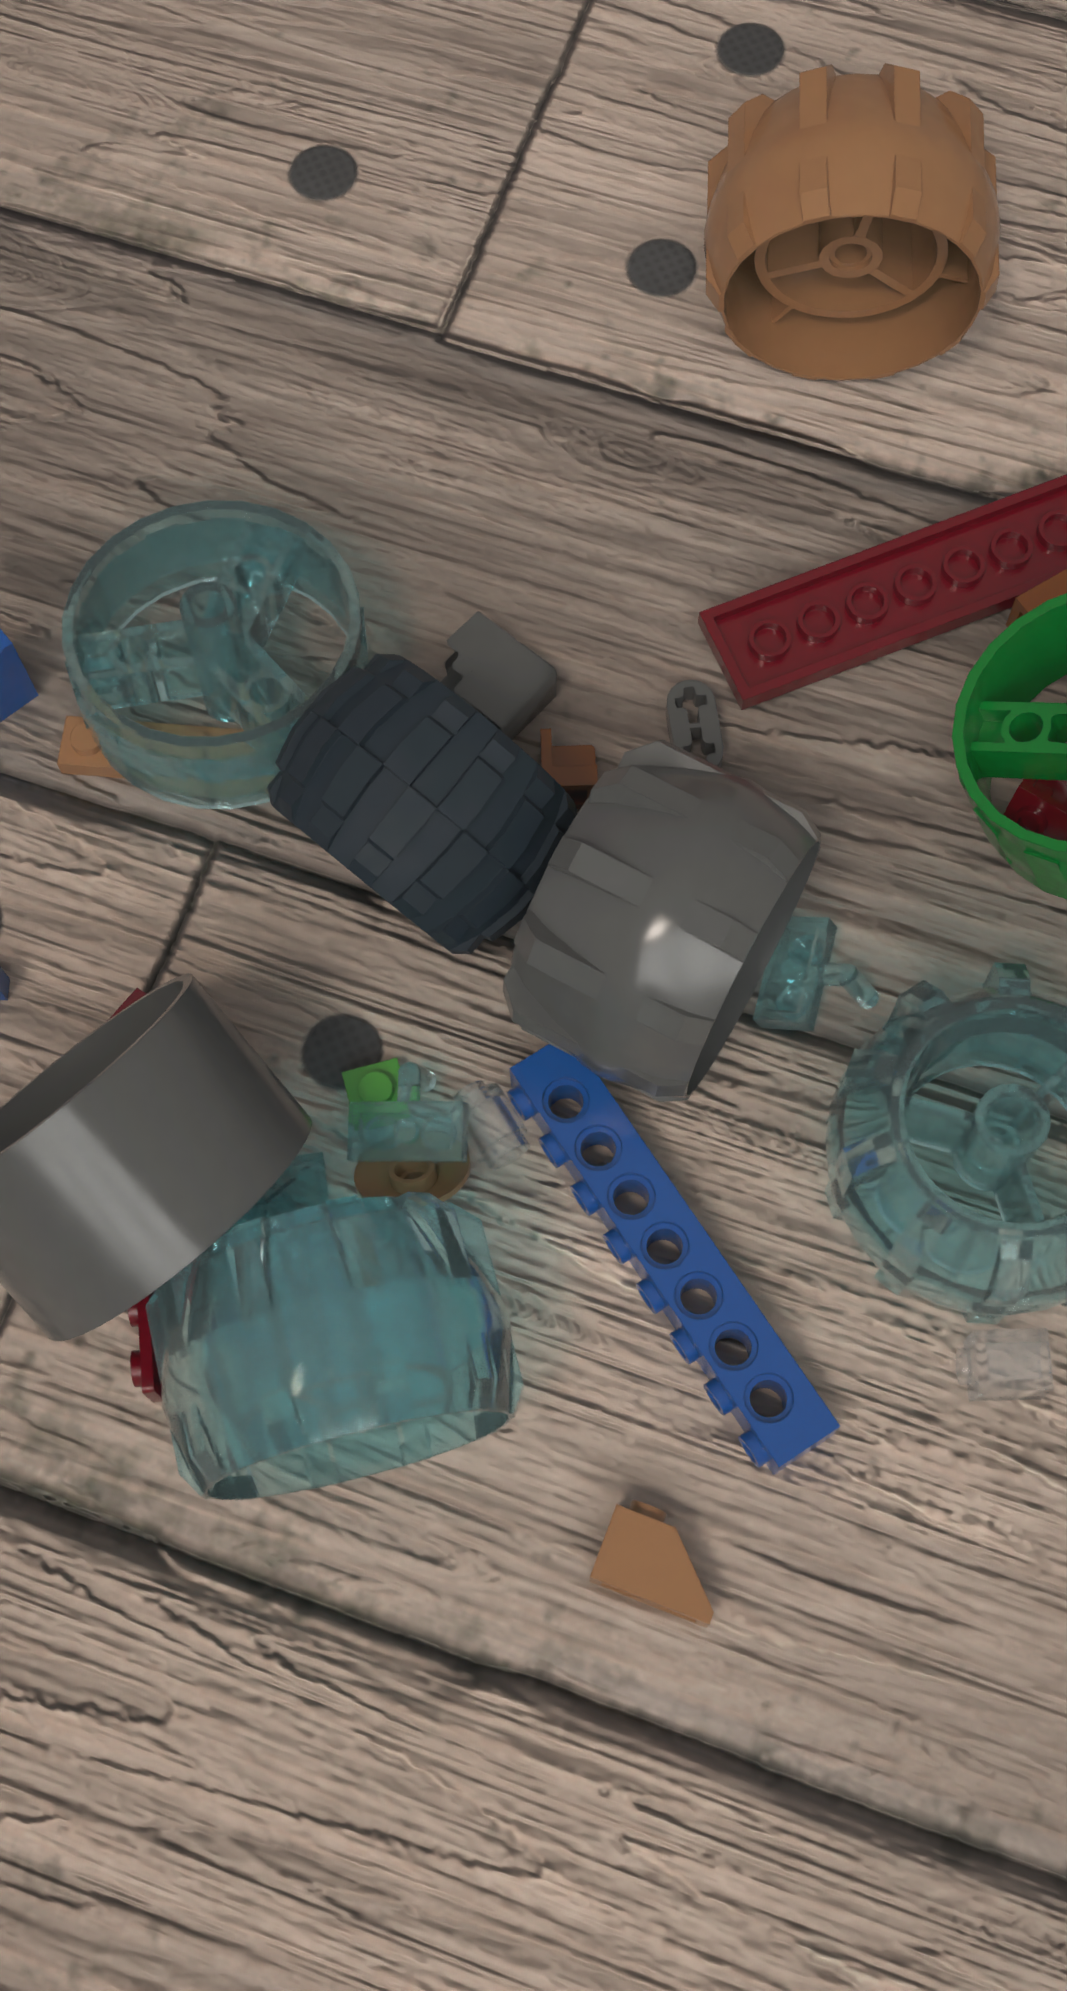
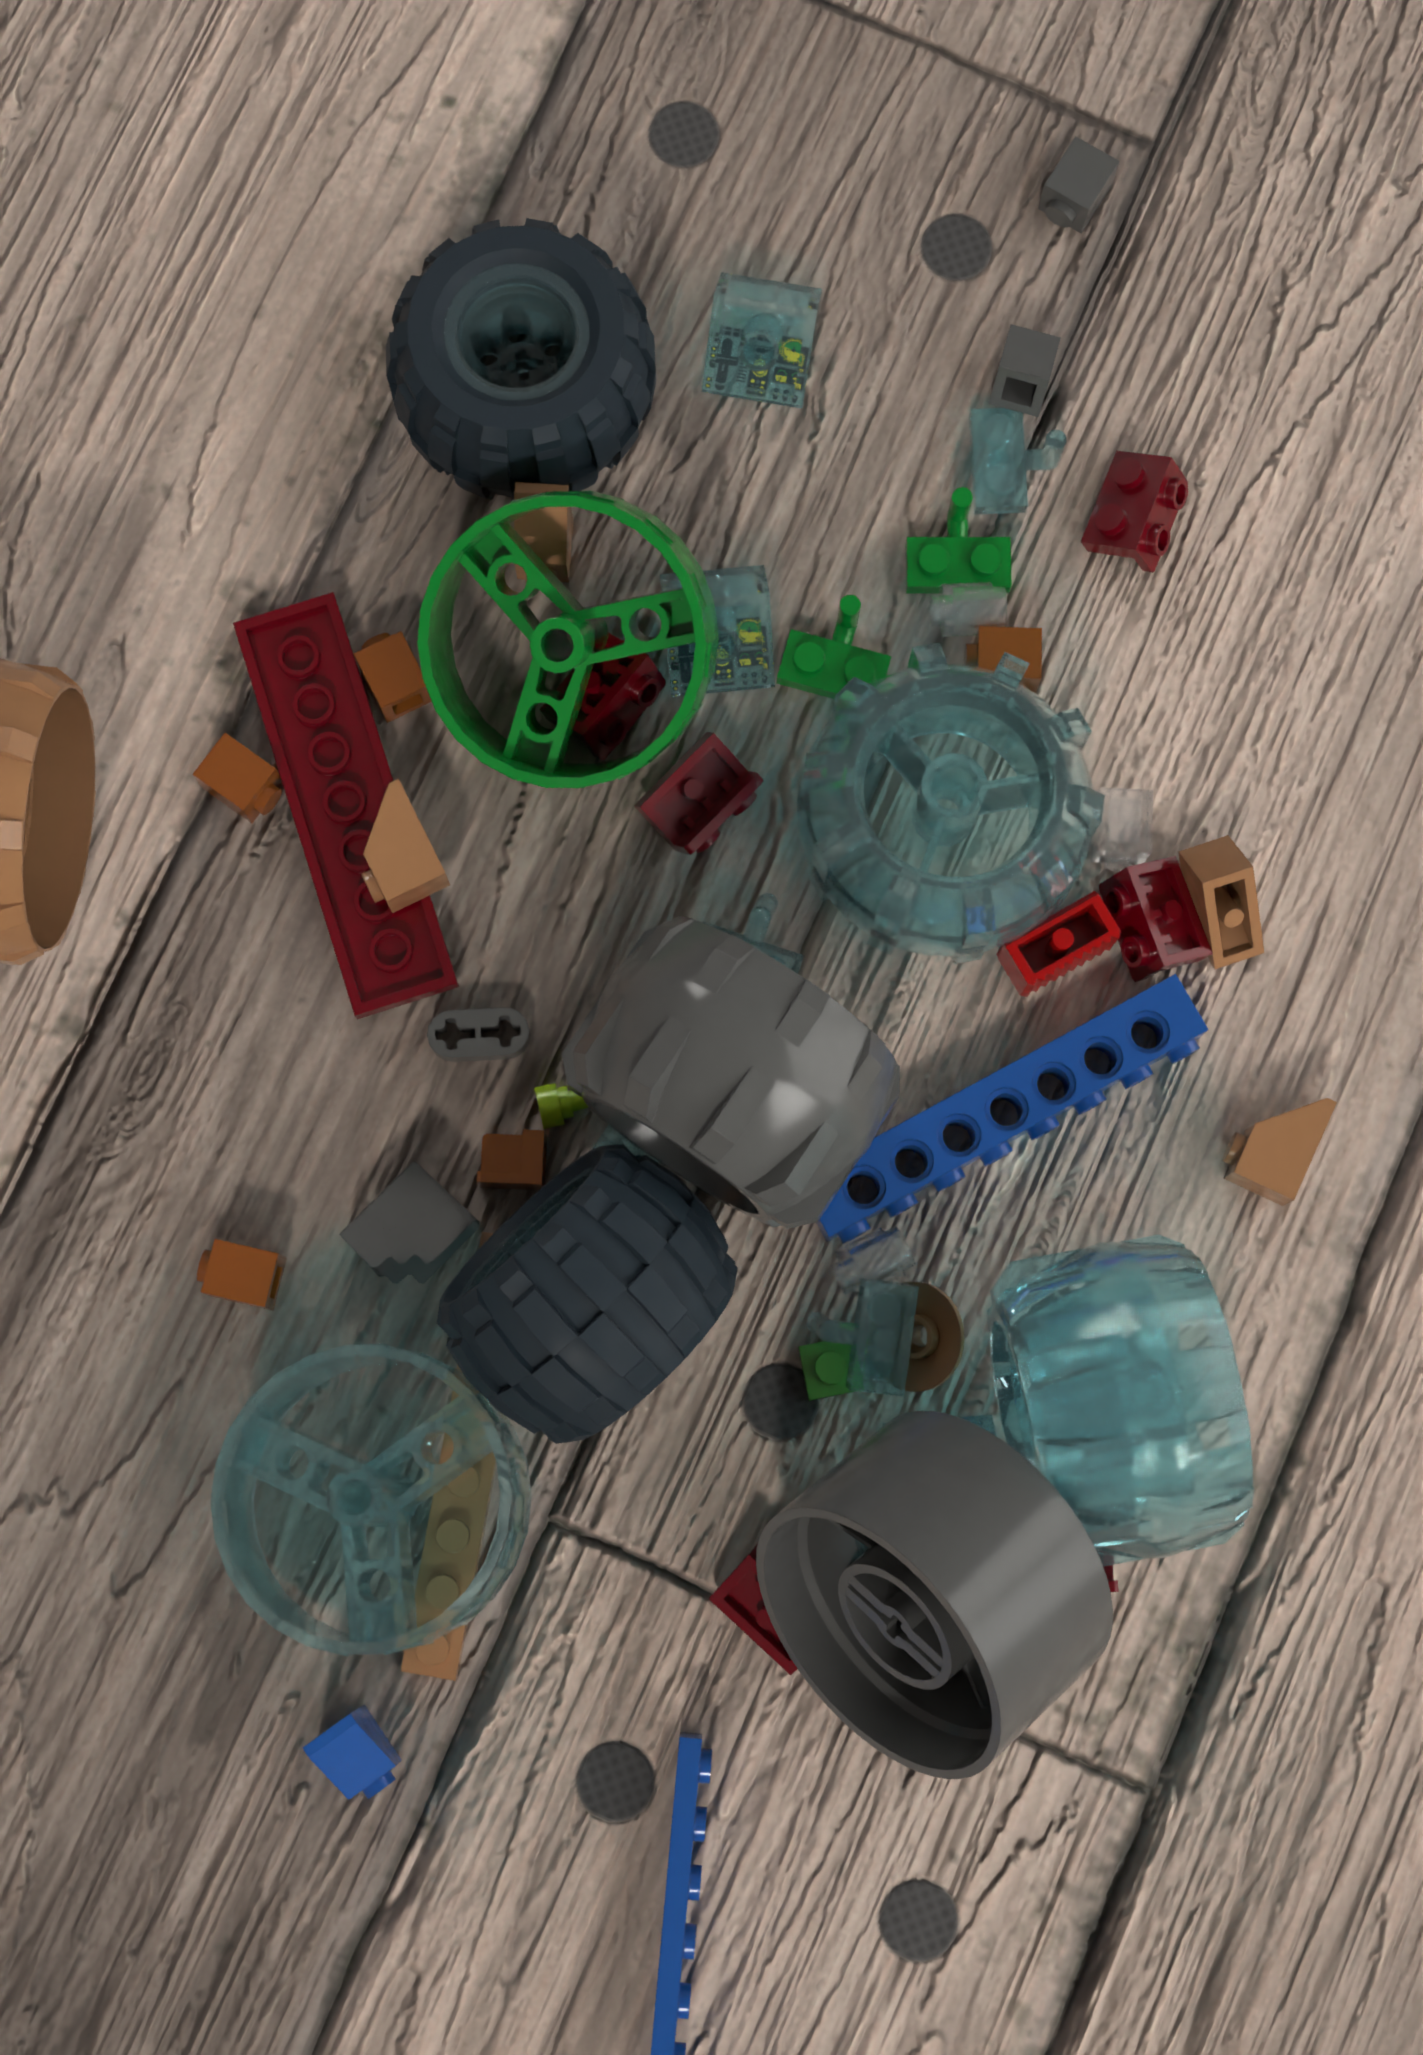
camera: 90 degrees left, 10 degrees up
none -> dark orange brick [193,733,283,823]
none -> dark orange brick [197,1239,287,1311]
none -> medium nougat slope [361,779,450,913]
none -> dark red bracket [634,732,764,855]
none -> red brick [996,891,1121,997]
none -> dark red bracket [1099,856,1213,982]
none -> medium nougat slope [1178,835,1264,969]

